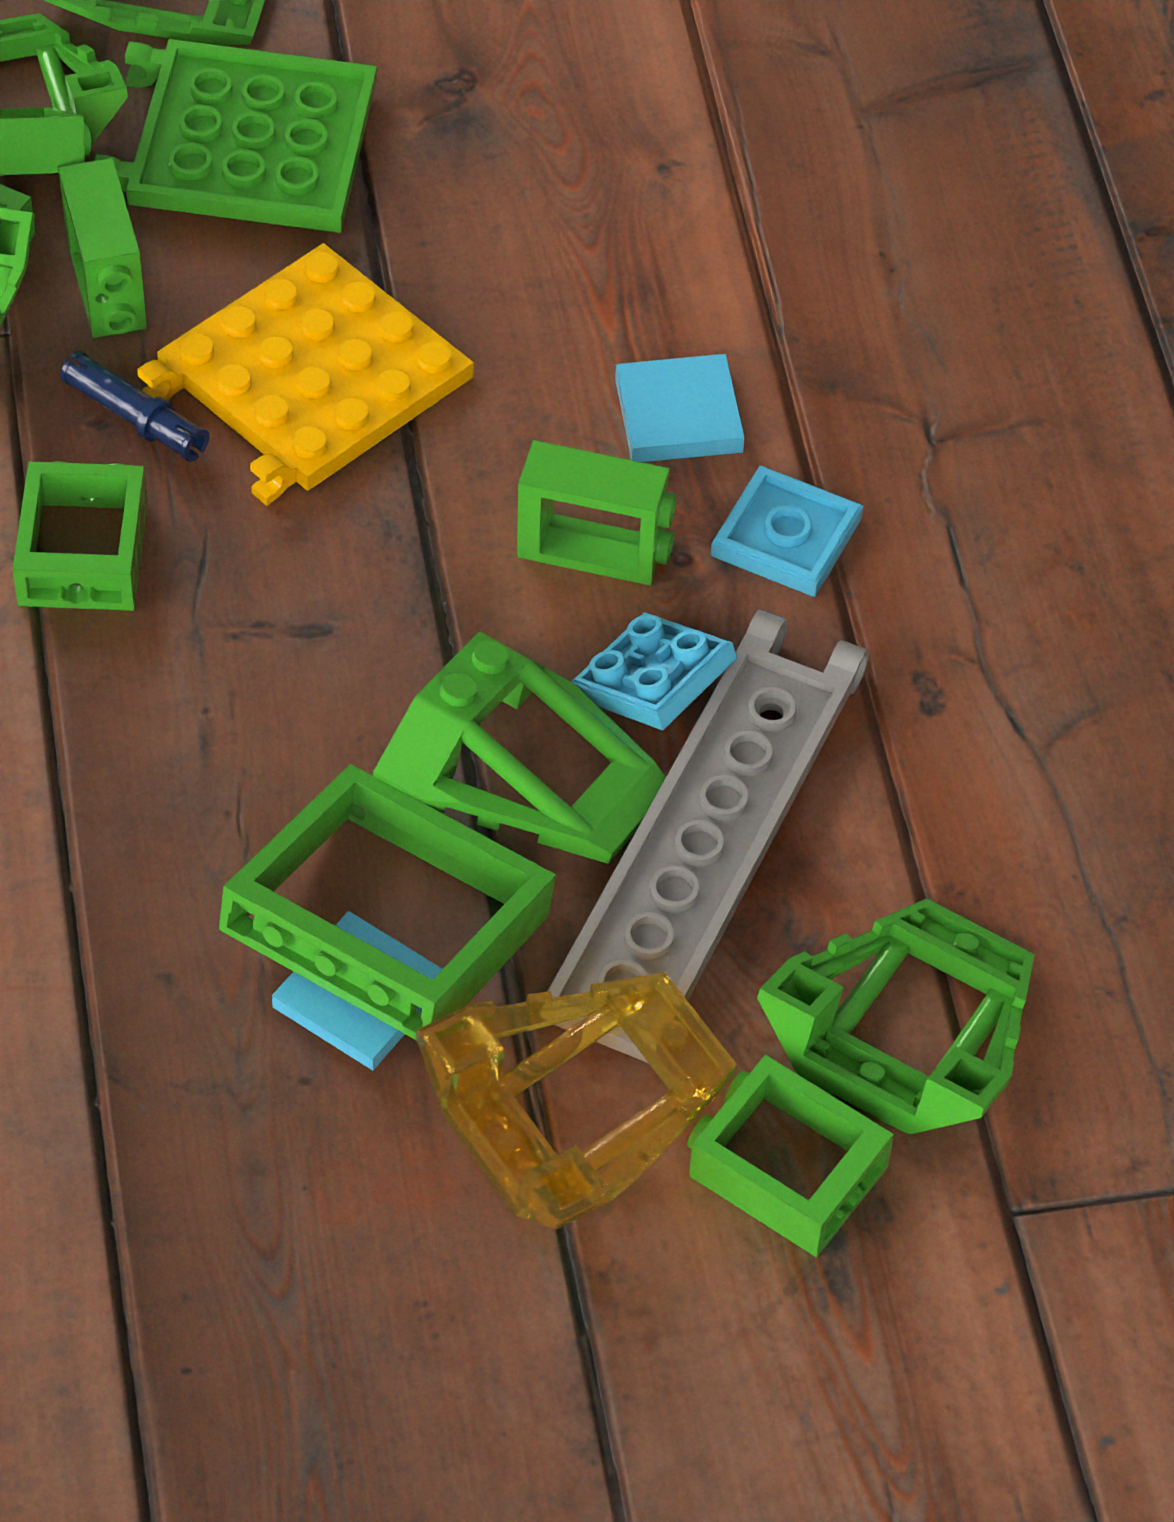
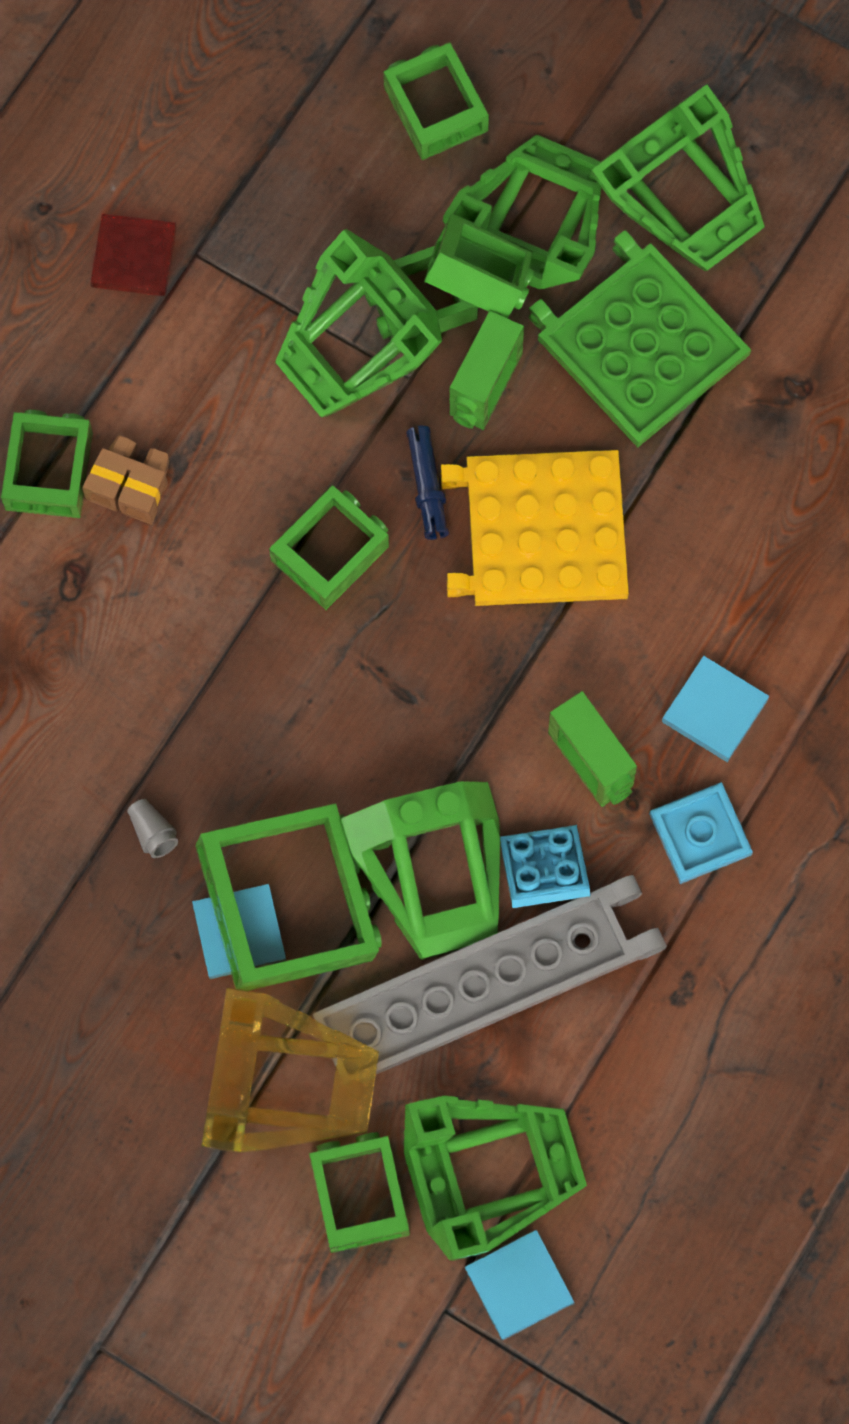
camera: 45 degrees right, 20 degrees up
none -> light grey cone [127,799,178,858]
none -> medium azure tile [465,1230,574,1341]

